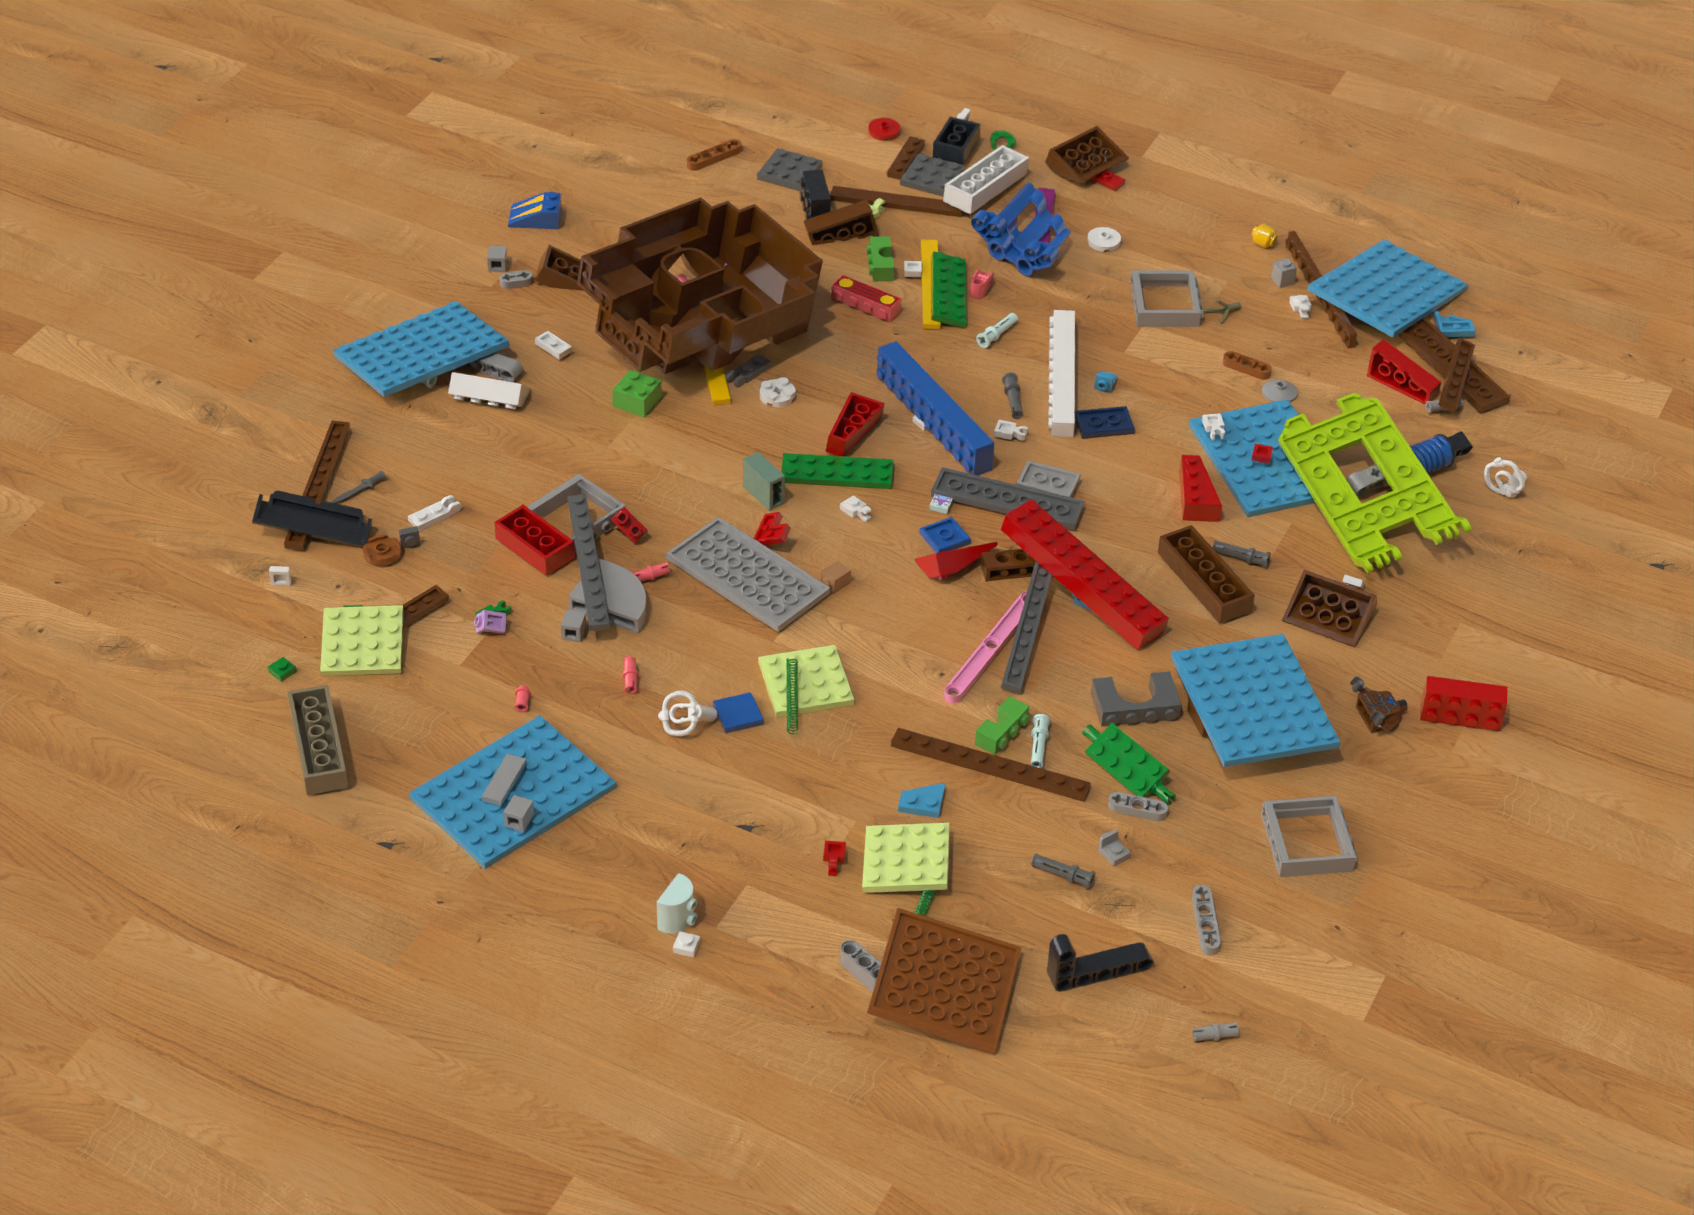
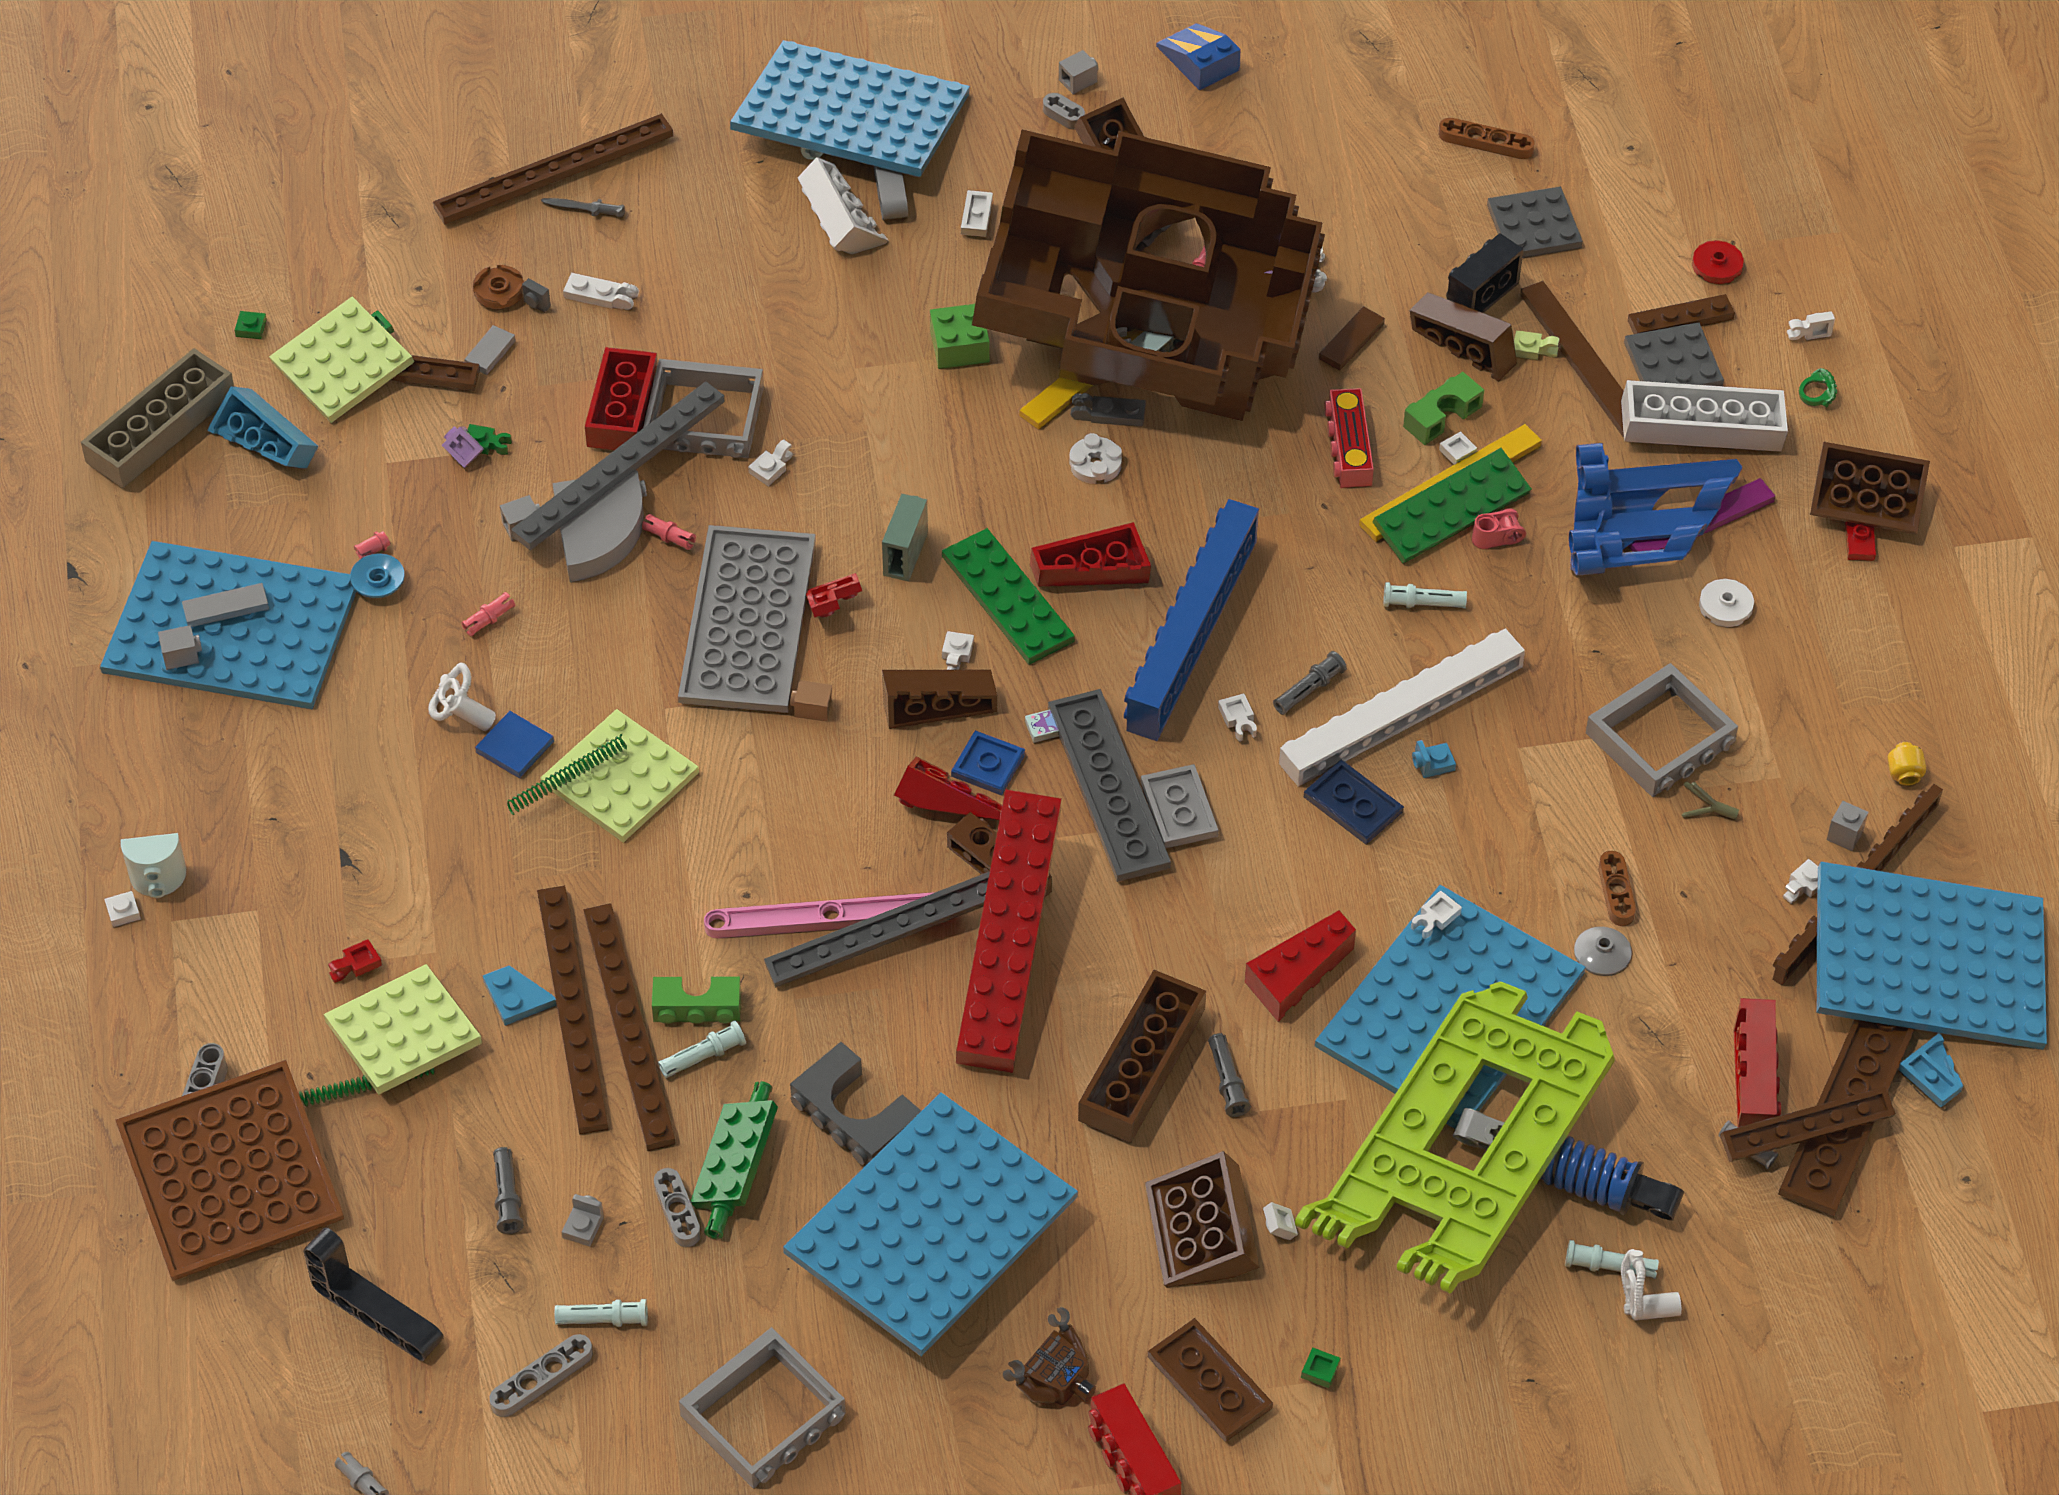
camera: 55 degrees right, 10 degrees up
black slope [252,491,372,548] -> none
white plate [269,566,291,586] -> none
red hips [611,507,648,544] -> none
black brick [932,116,981,165] -> none
red plate [1251,443,1273,464] -> none
none -> dark azure wedge [207,386,319,468]
none -> dark azure dish [350,554,405,598]
none -> light grey tile [464,325,516,375]
none -> reddish brown plate [537,885,608,1135]
none -> light aqua pin [554,1299,648,1327]
none -> white plate [748,440,793,487]
none -> reddish brown wedge [882,669,997,729]
none -> reddish brown plate [1147,1318,1273,1442]
none -> green plate [1301,1347,1341,1388]
none -> light aqua pin [1565,1240,1659,1279]

